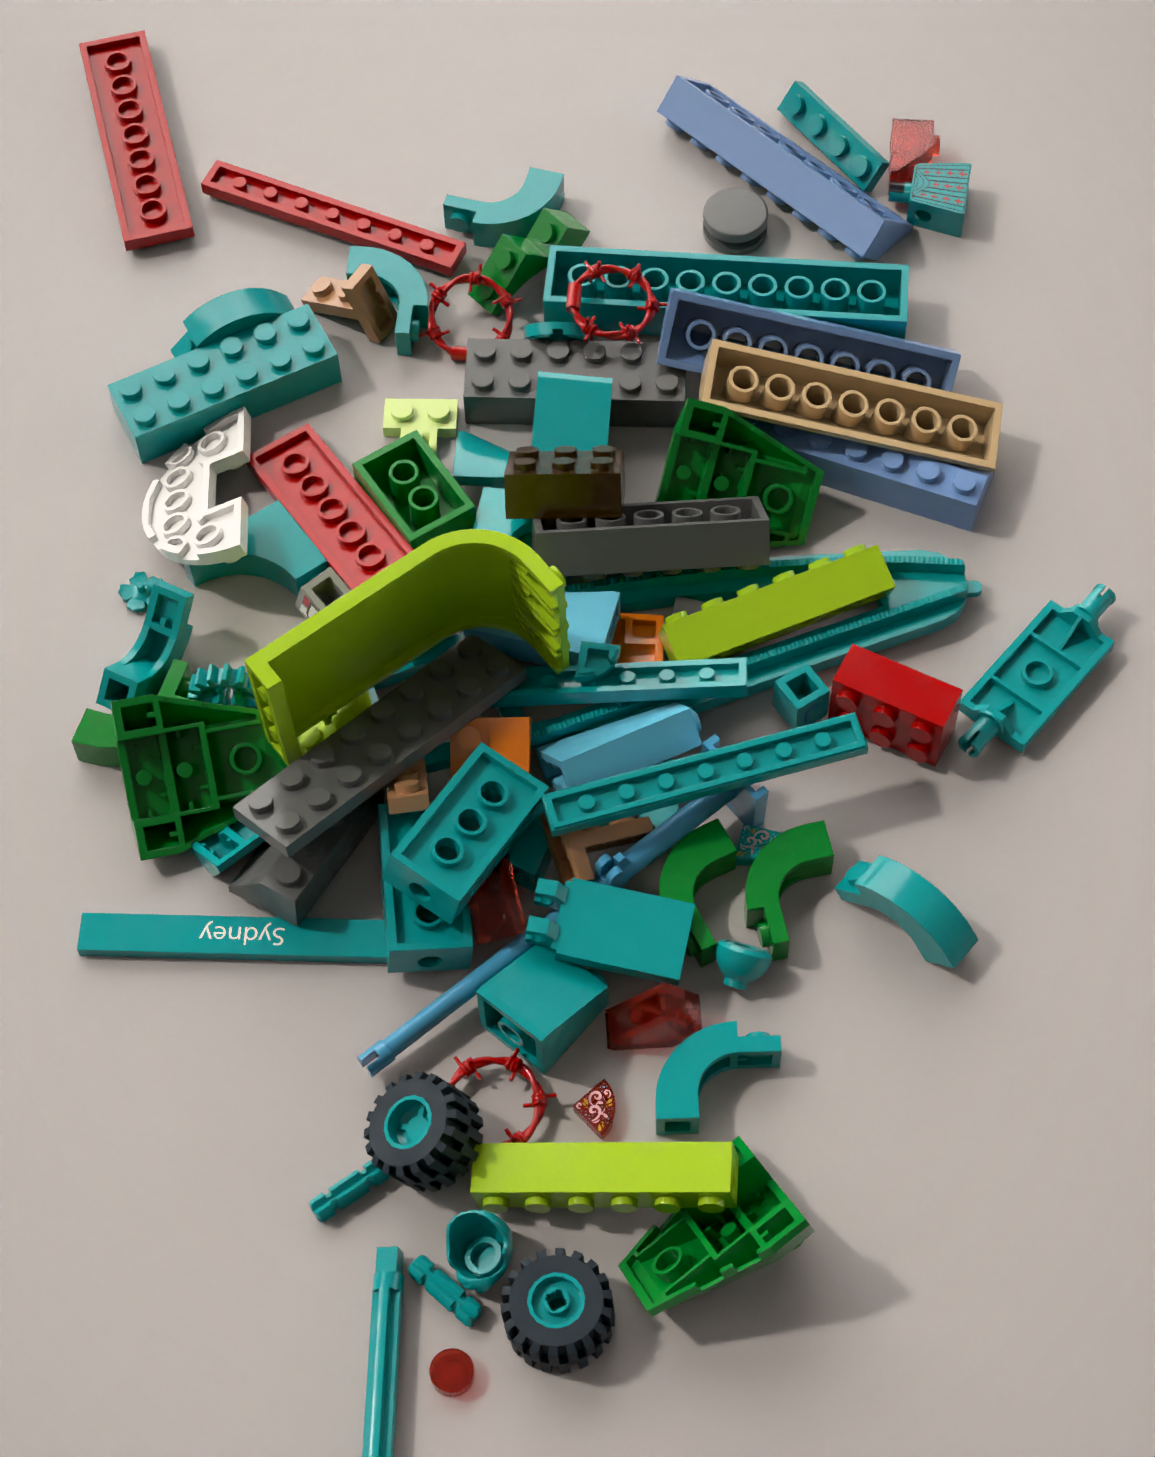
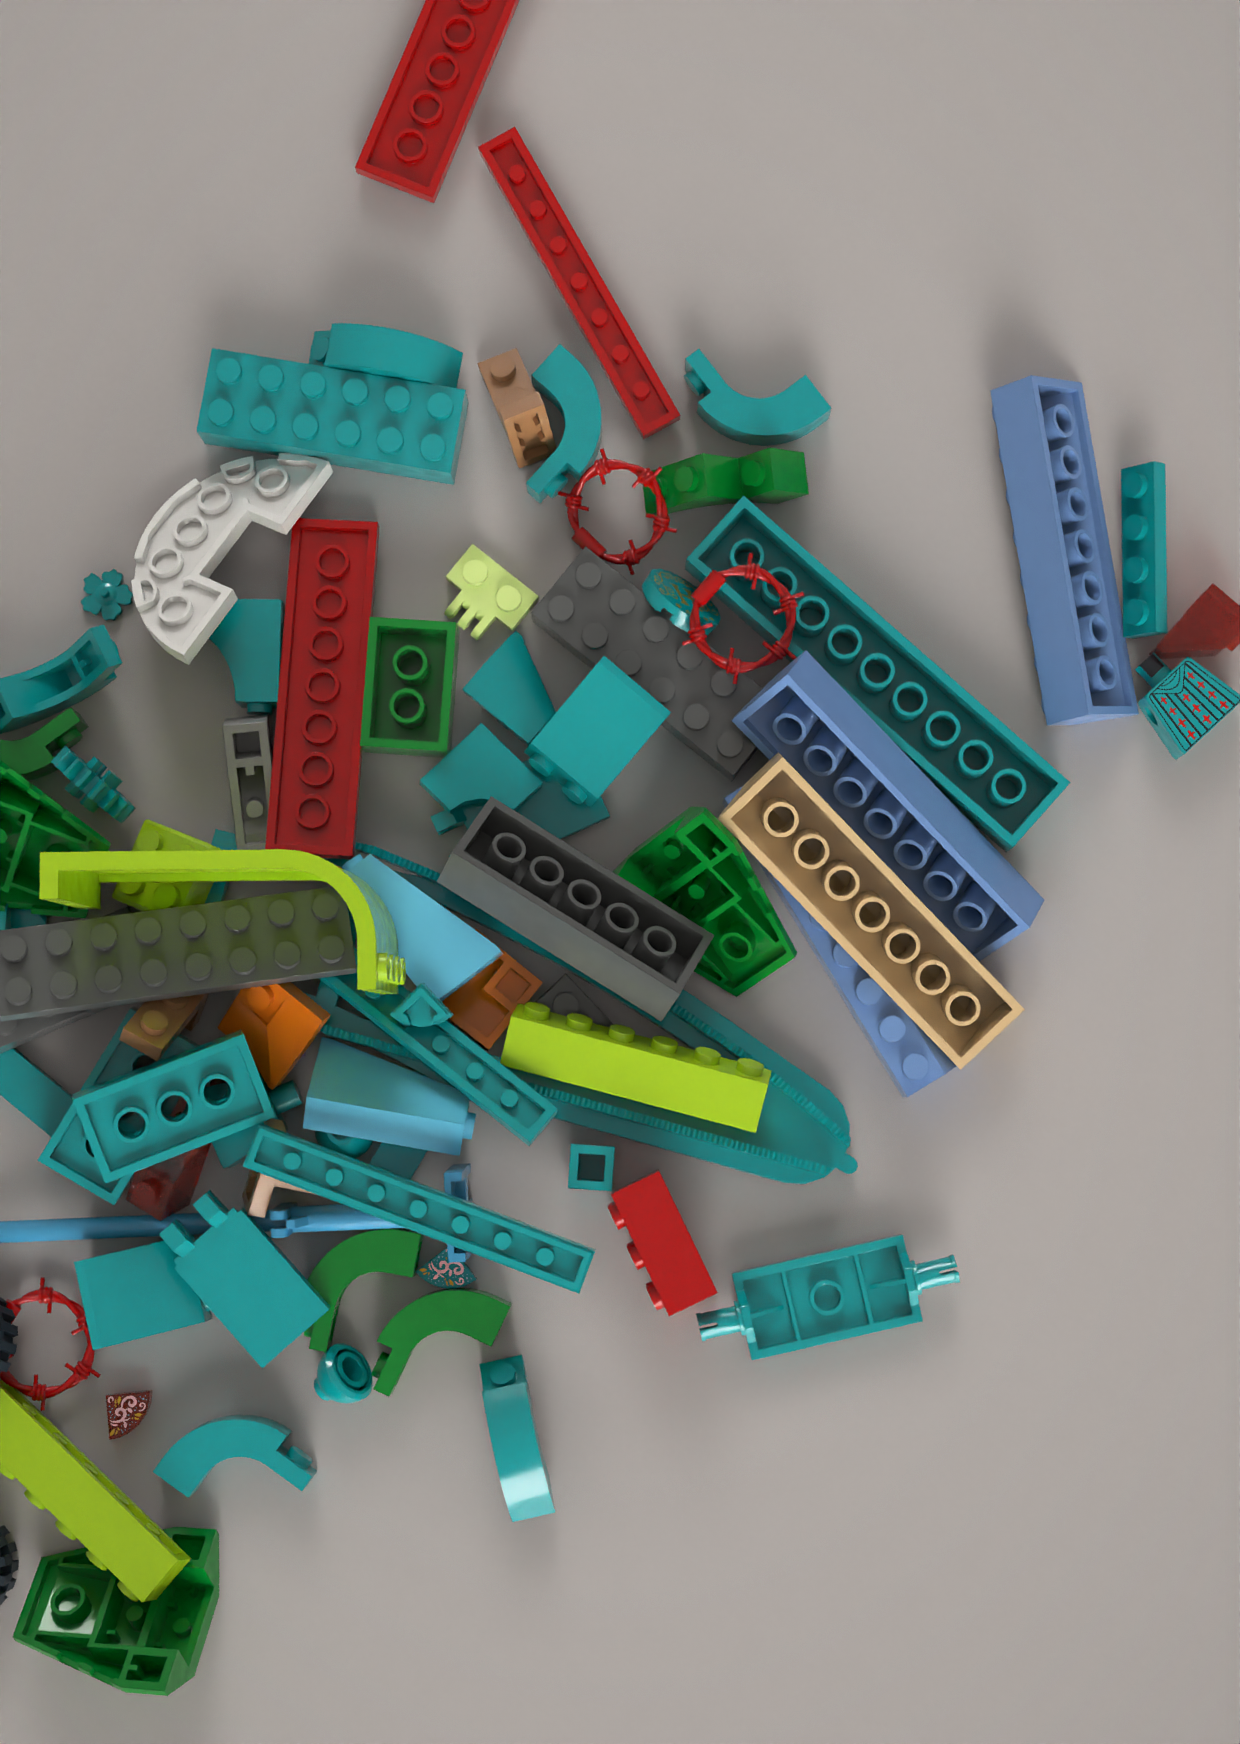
camera: 40 degrees right, 25 degrees up
dark brown brick [504,445,625,519] -> none
clear red slope [605,982,702,1051] -> none
head [703,188,768,255] -> none

